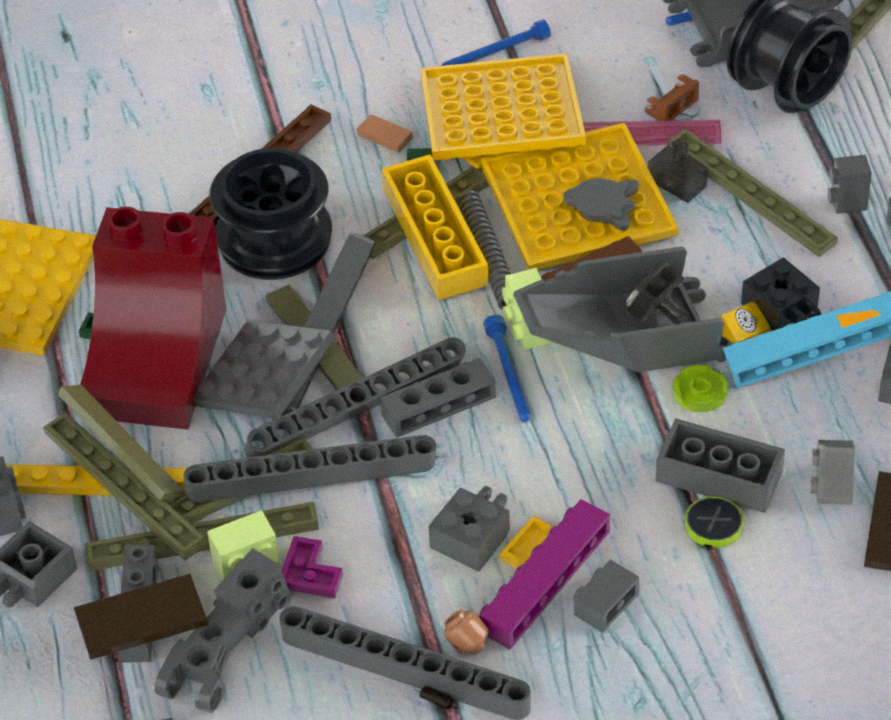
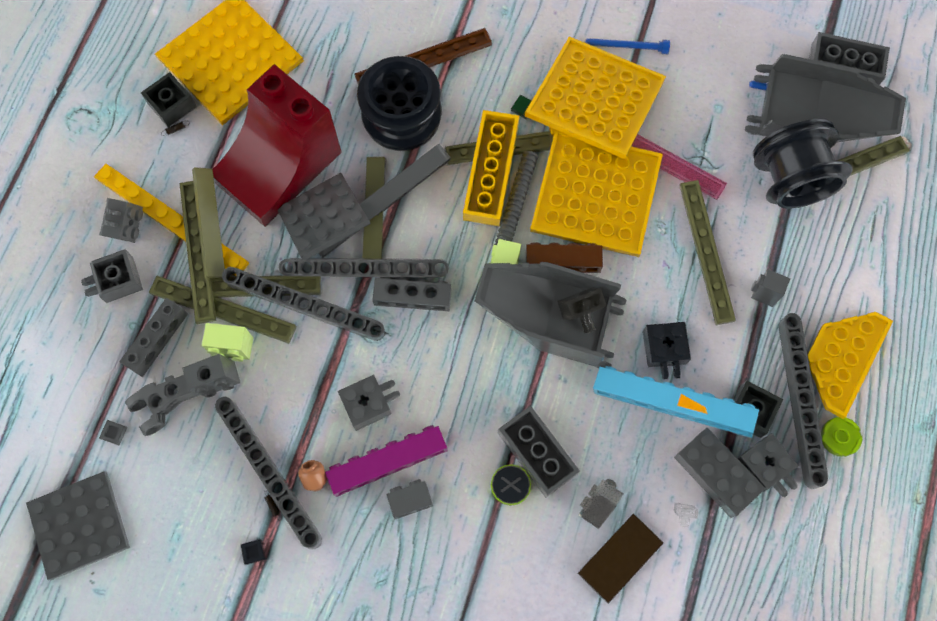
camera: 30 degrees right, 25 degrees up
dark brown tile [74,574,208,660] -> none
magenta plate [282,536,343,598] -> none
nougat tile [357,114,413,153] -> none
blue piece [483,315,530,422] -> none
yellow tile [500,516,553,569] -> none
dark grey tile [564,178,639,231] -> none
dark orange hinge [645,74,699,125] -> none
clear smoke brick [648,139,708,203] -> none
lime tile [673,365,728,412] -> none
yellow slope [721,302,771,344] -> none

